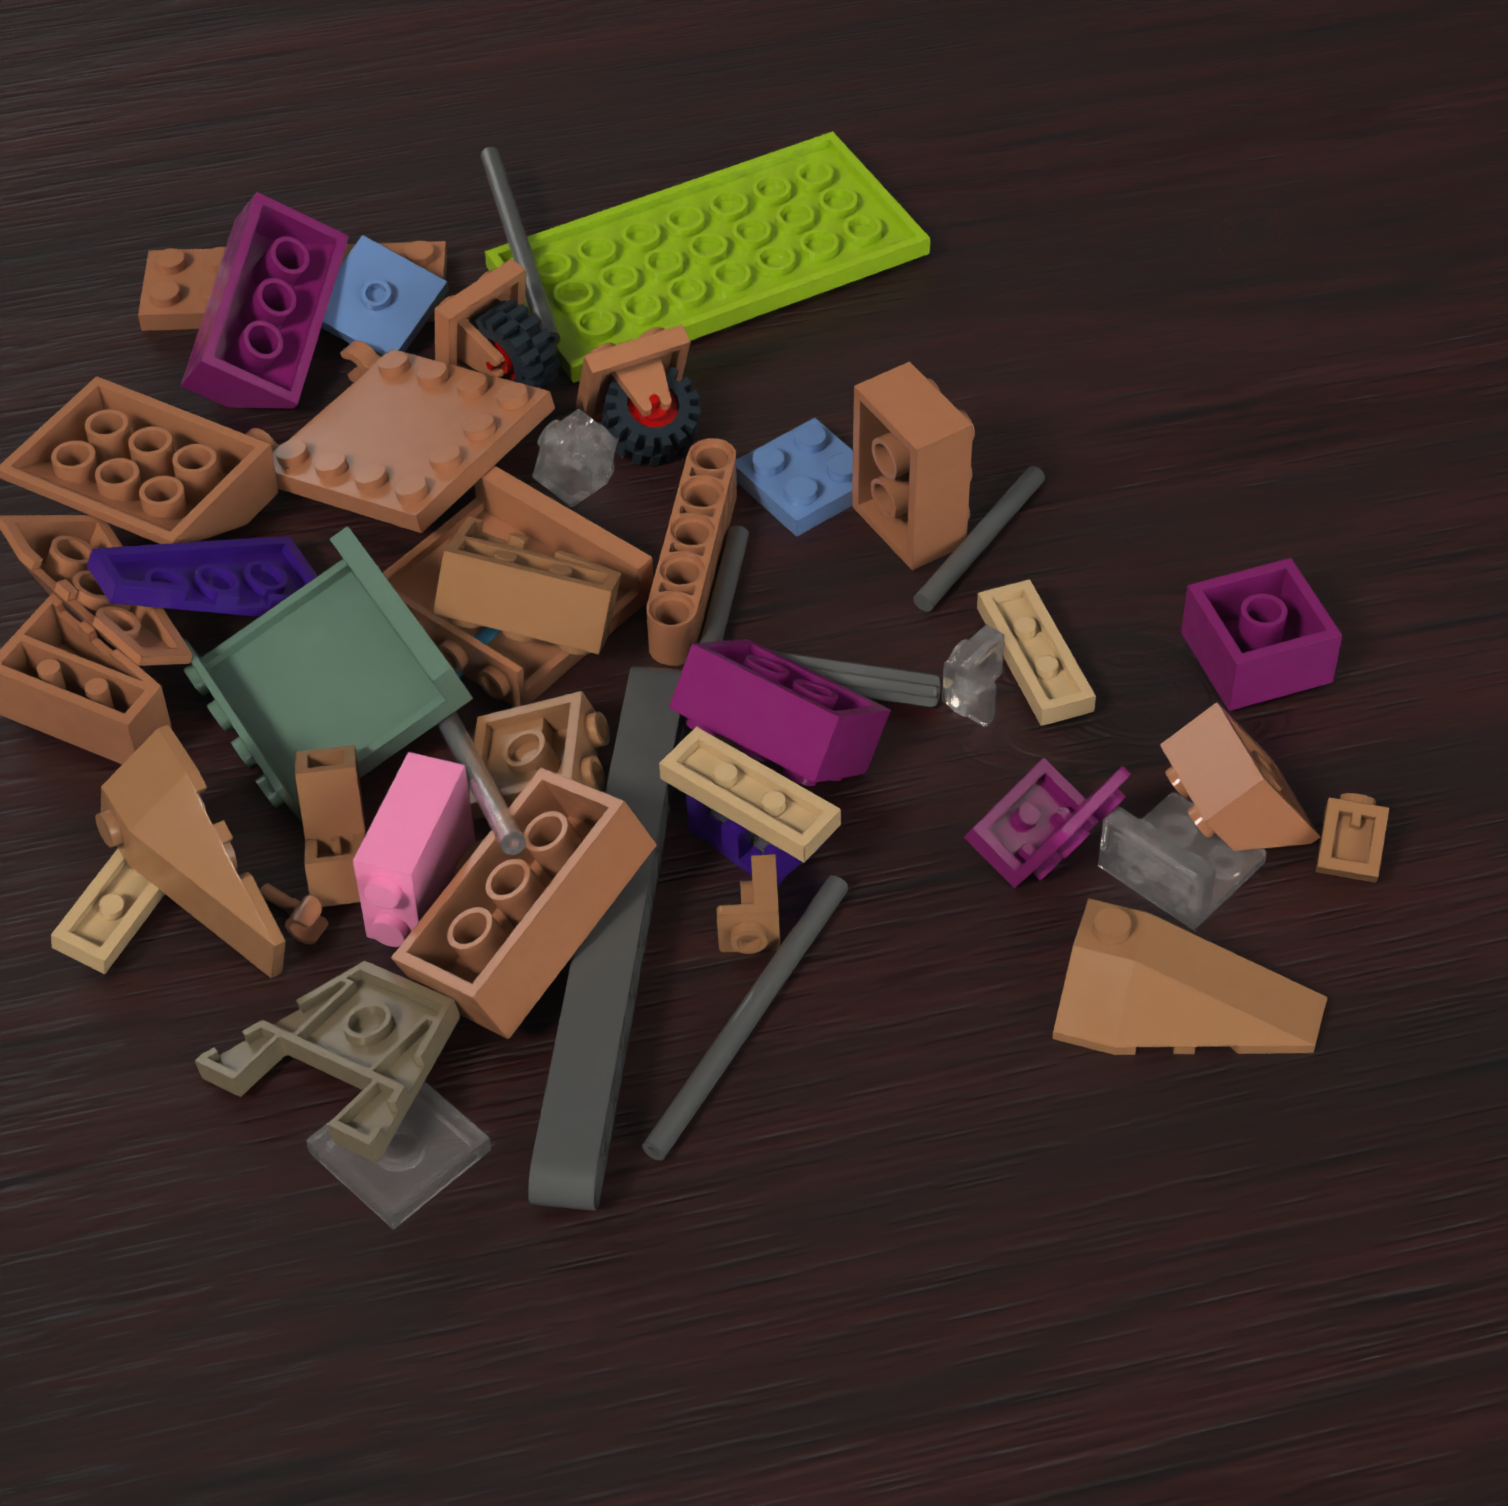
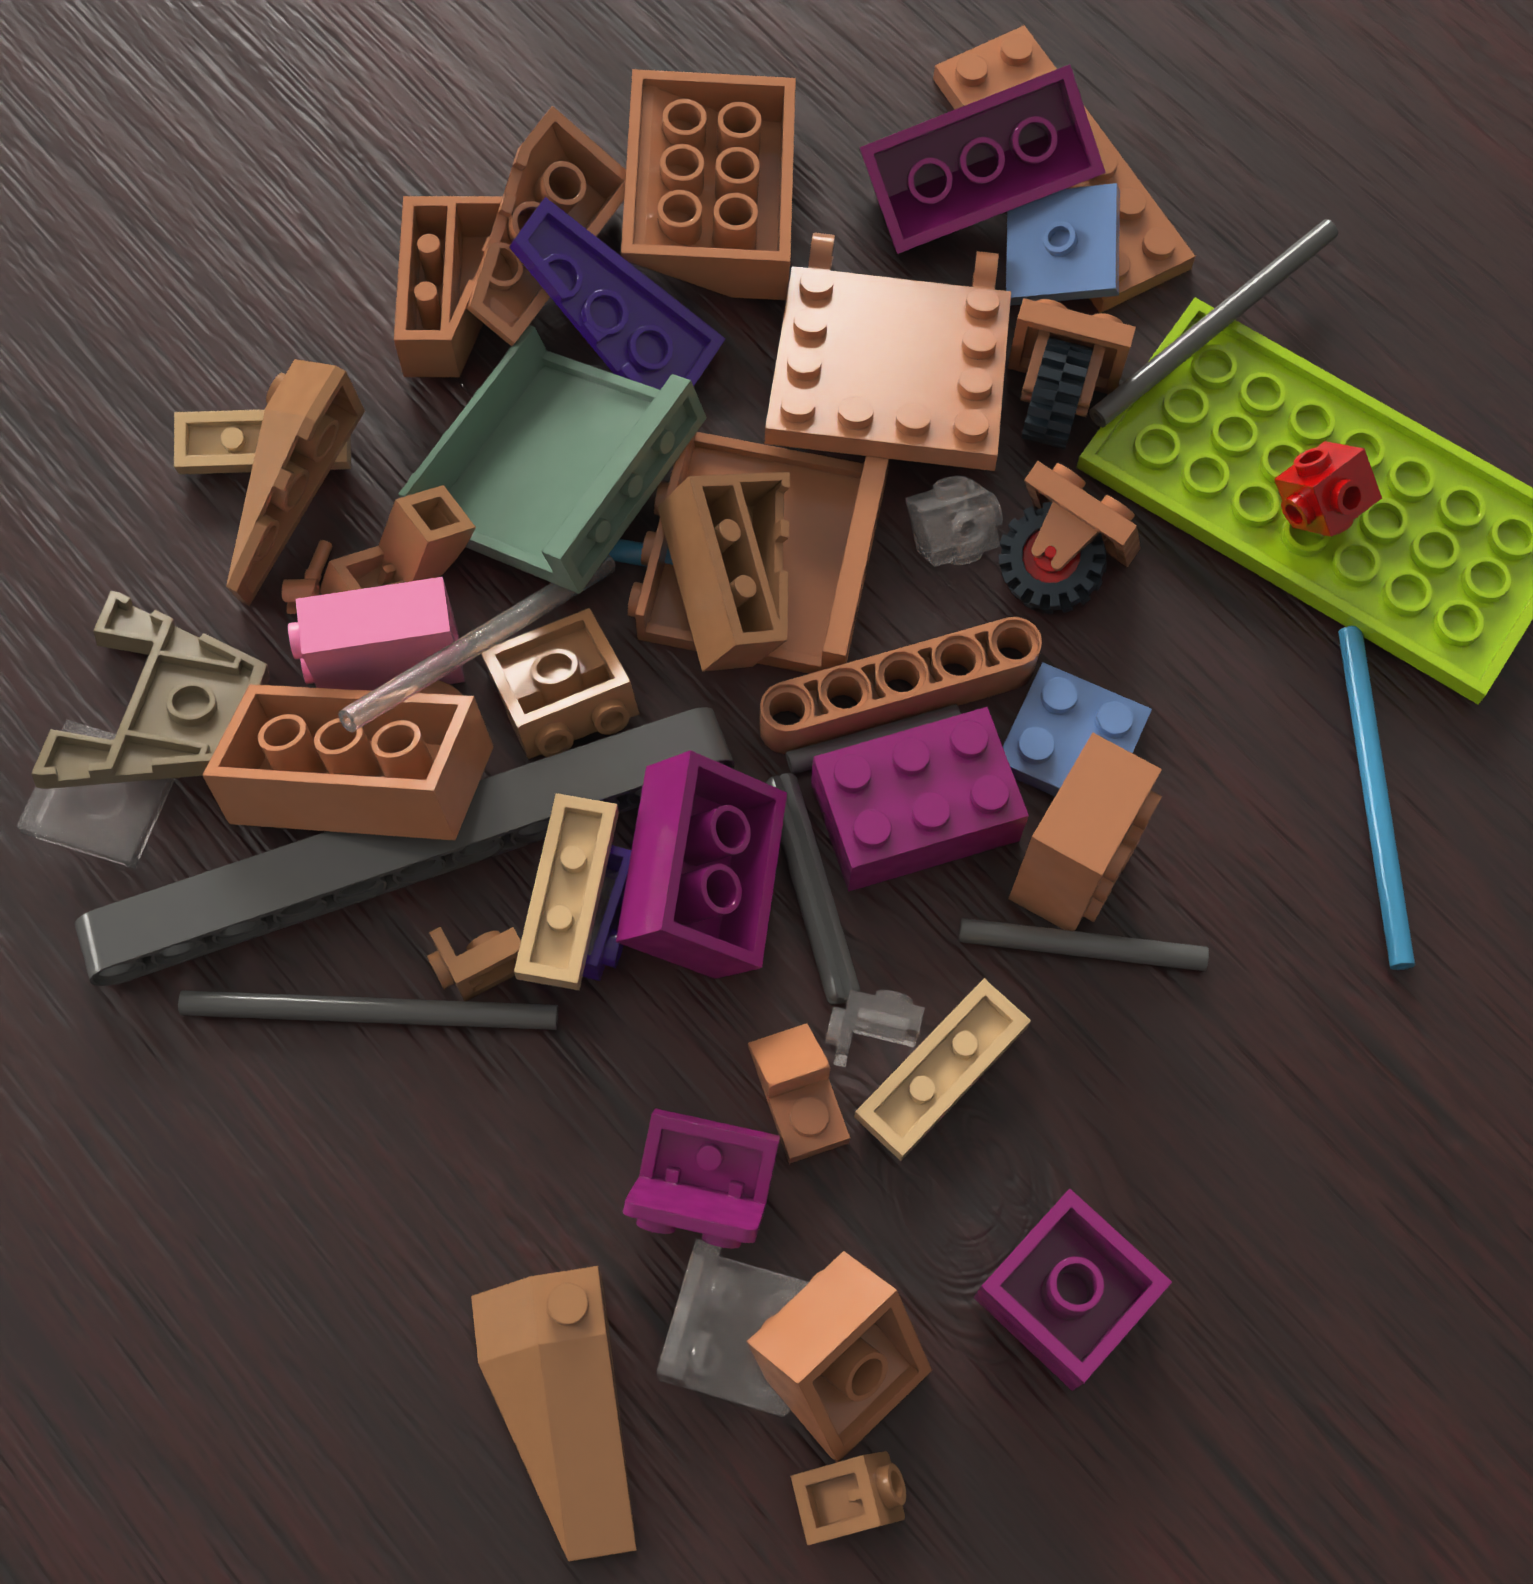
camera: 60 degrees right, 20 degrees up
none -> nougat slope [748,1023,850,1164]
none -> magenta brick [811,707,1029,892]
none -> red brick [1274,441,1382,537]
none -> dark azure piece [1338,626,1415,970]

